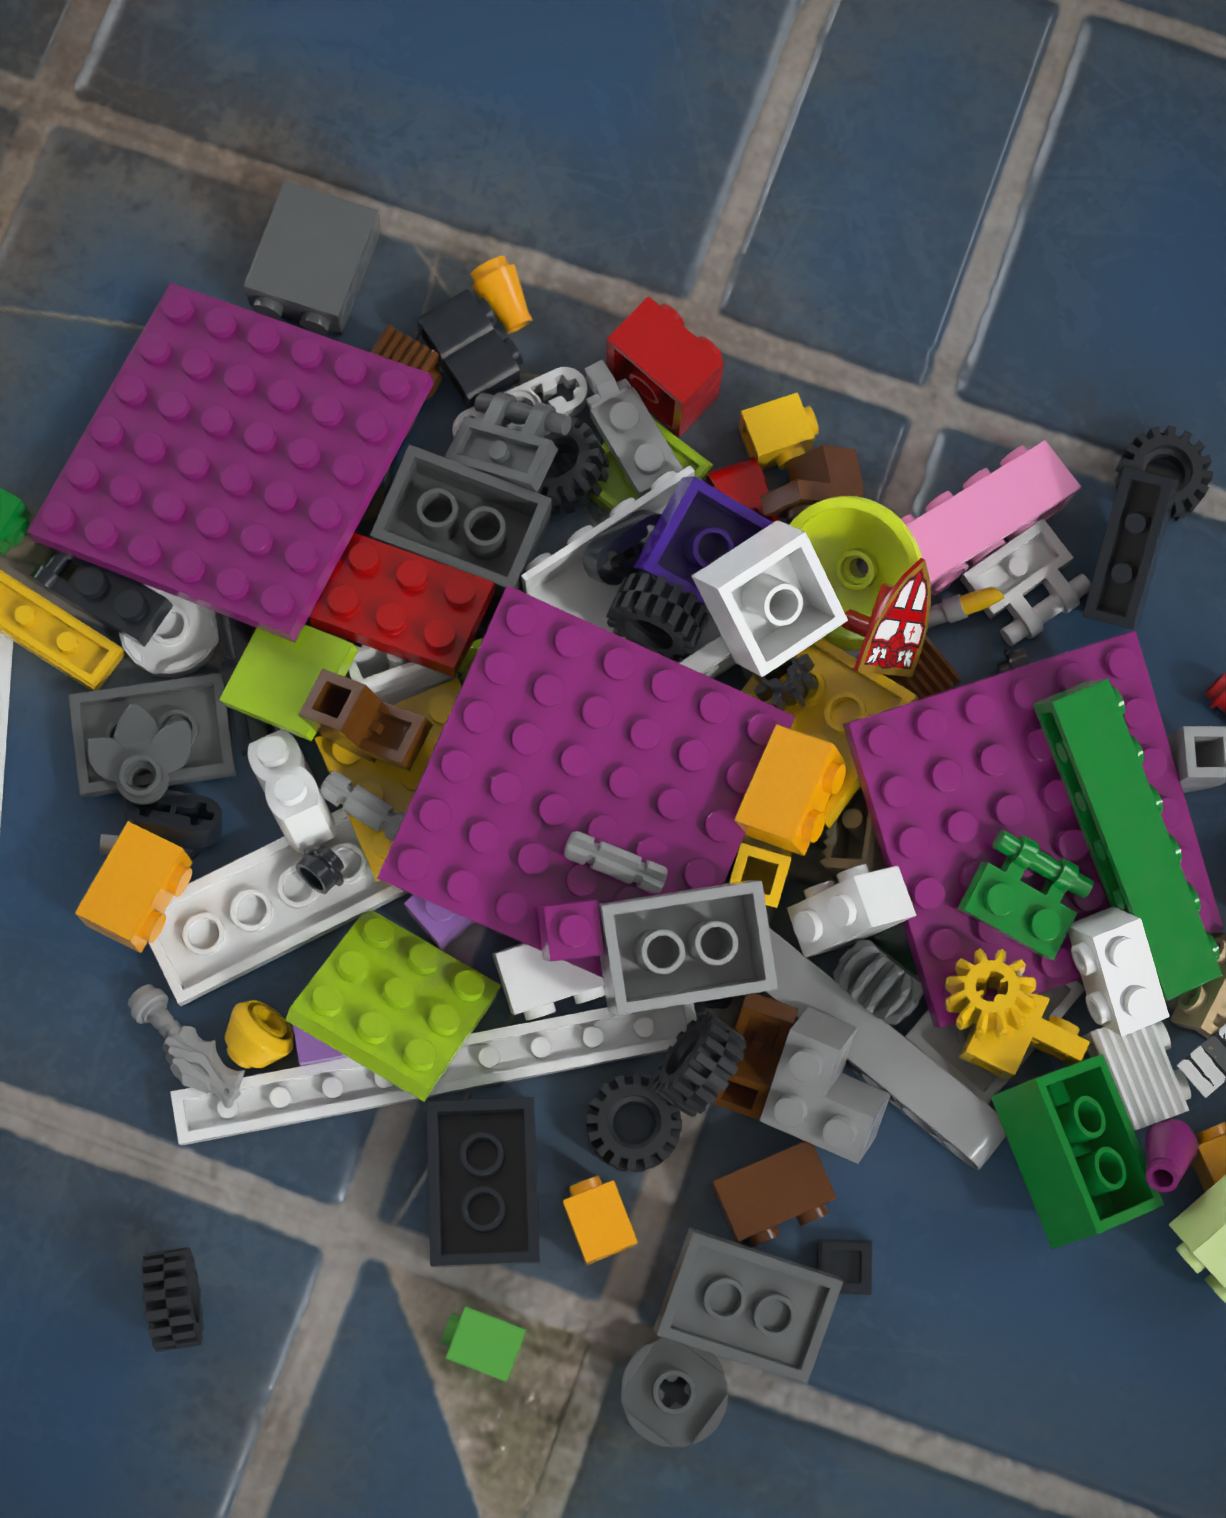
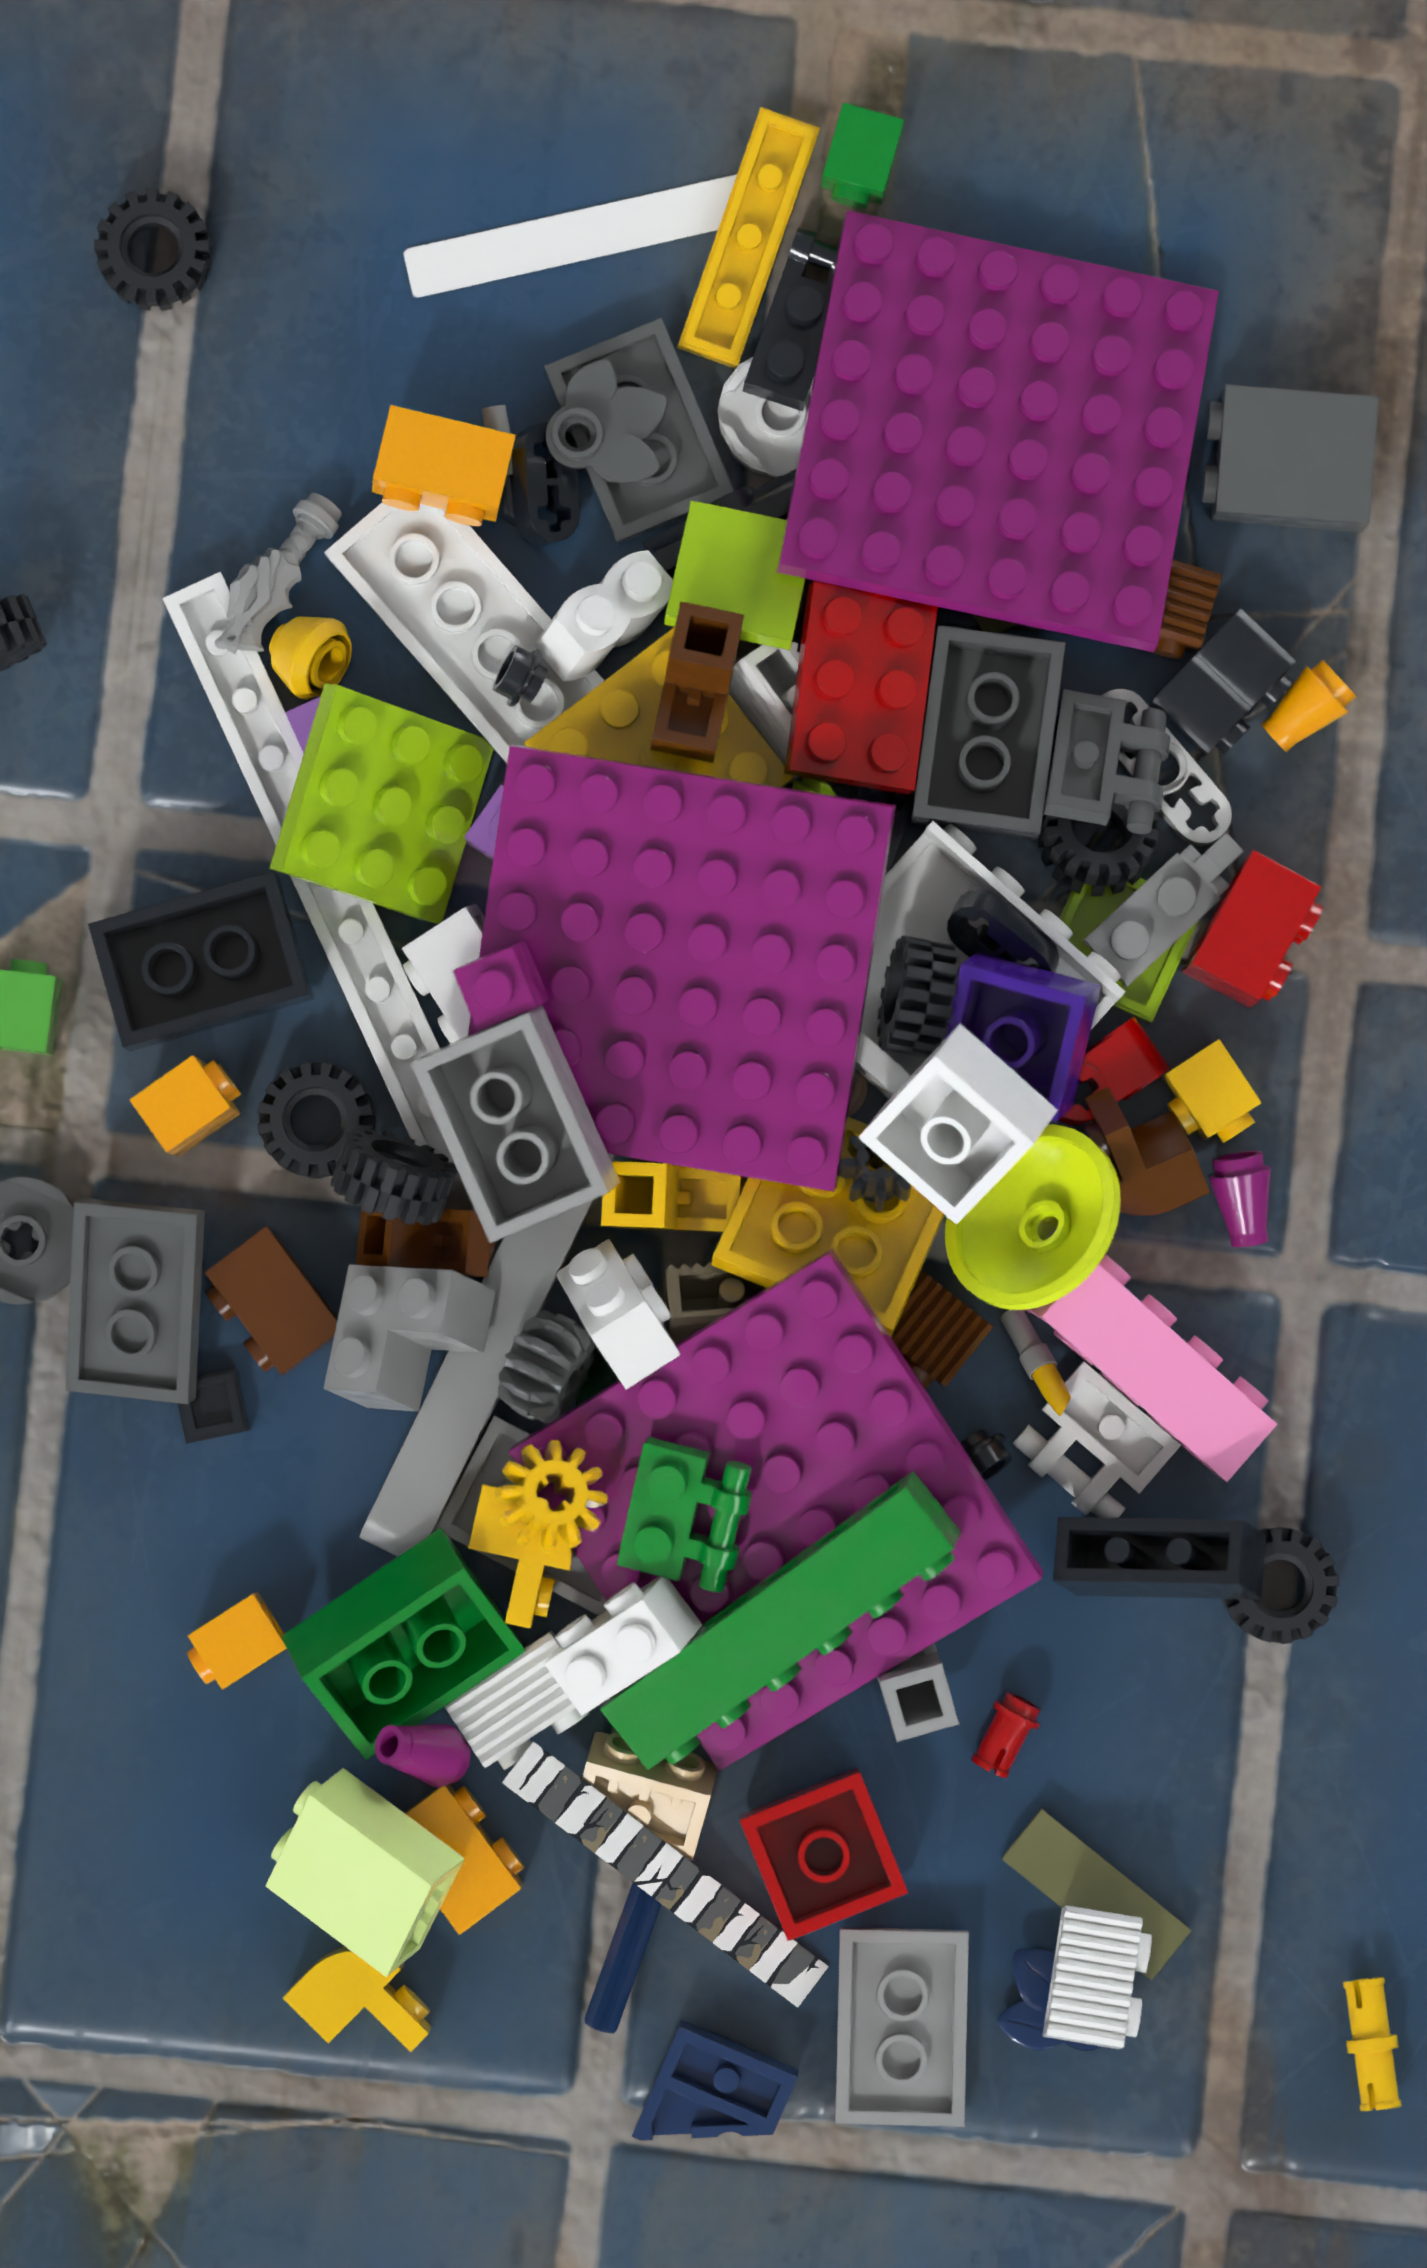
camera: 85 degrees right, 10 degrees up
light grey axle [320,771,405,842] -> none
light grey axle [563,831,668,894] -> none
light orange brick [734,724,846,856] -> none
shield [841,558,931,677] -> none
none -> light orange brick [186,1592,287,1690]
none -> magenta cone [1208,1151,1271,1247]

